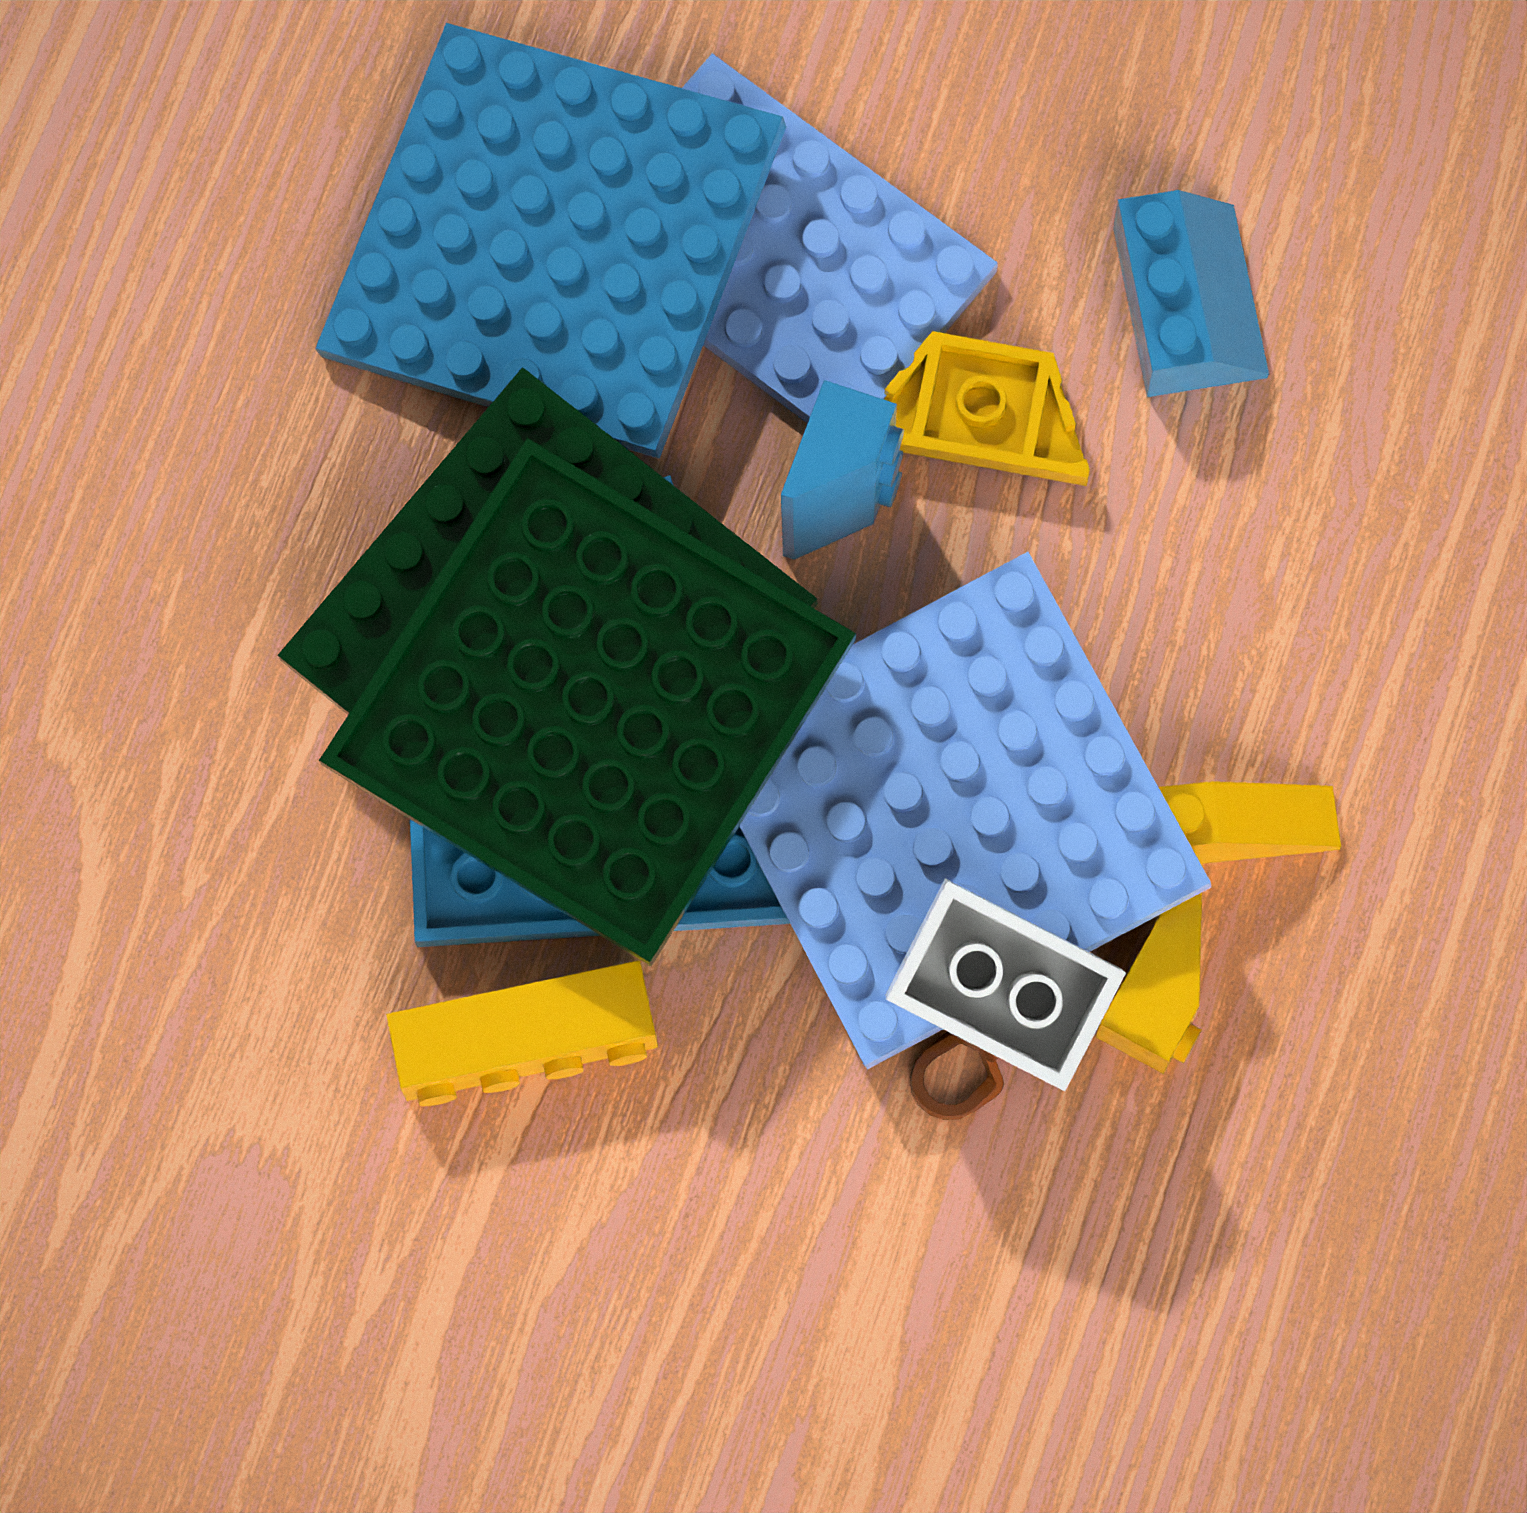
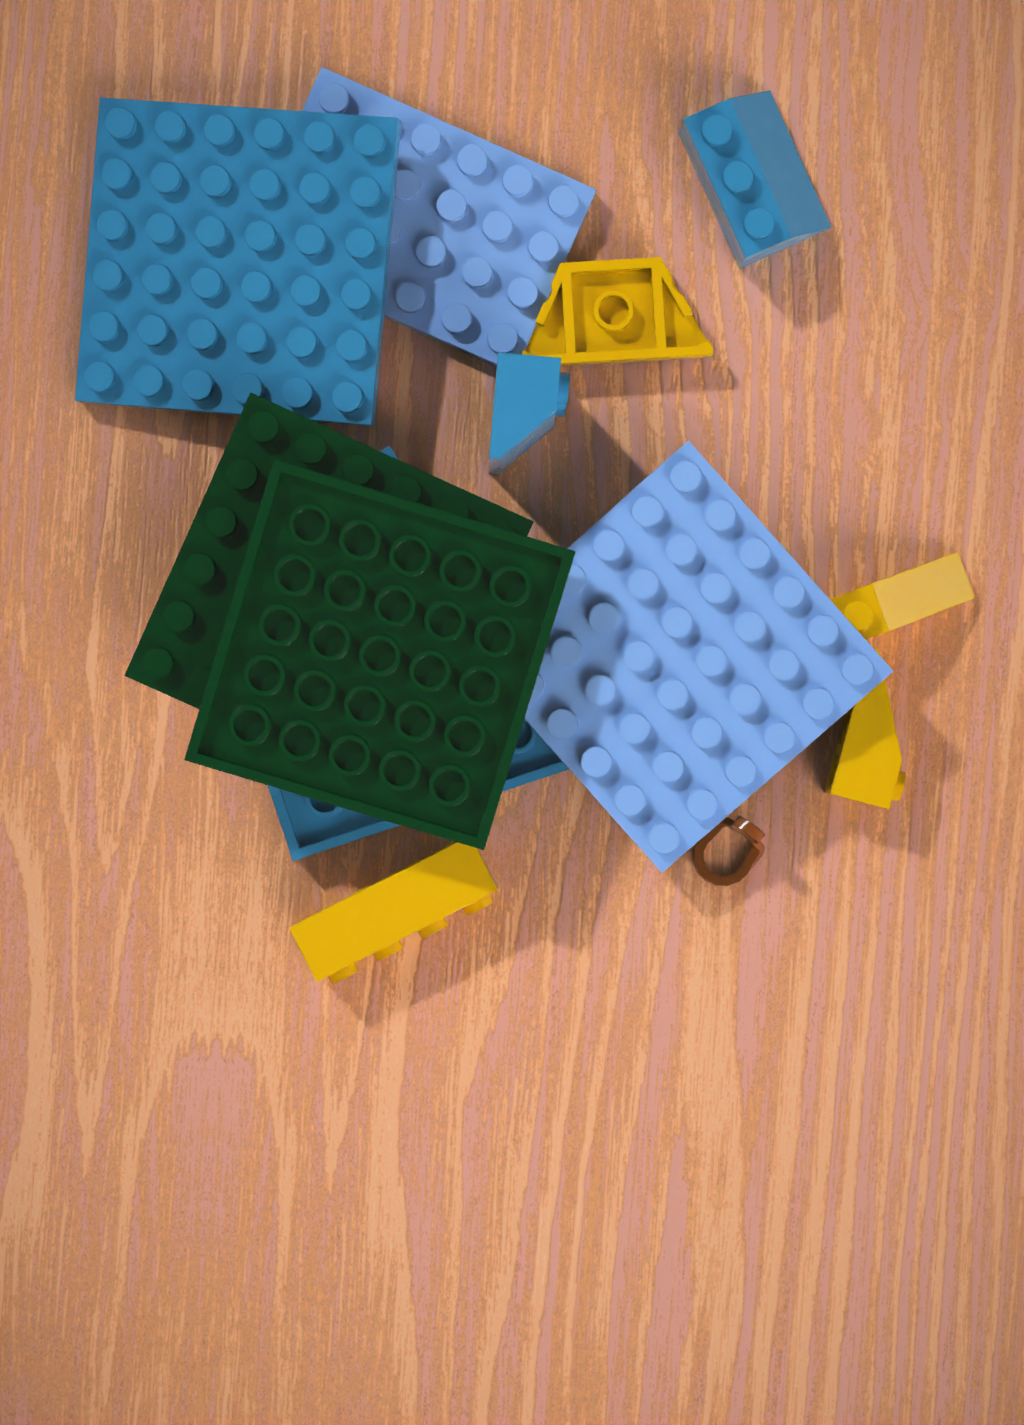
camera: 15 degrees left, 15 degrees up
white brick [885,878,1126,1091] -> none

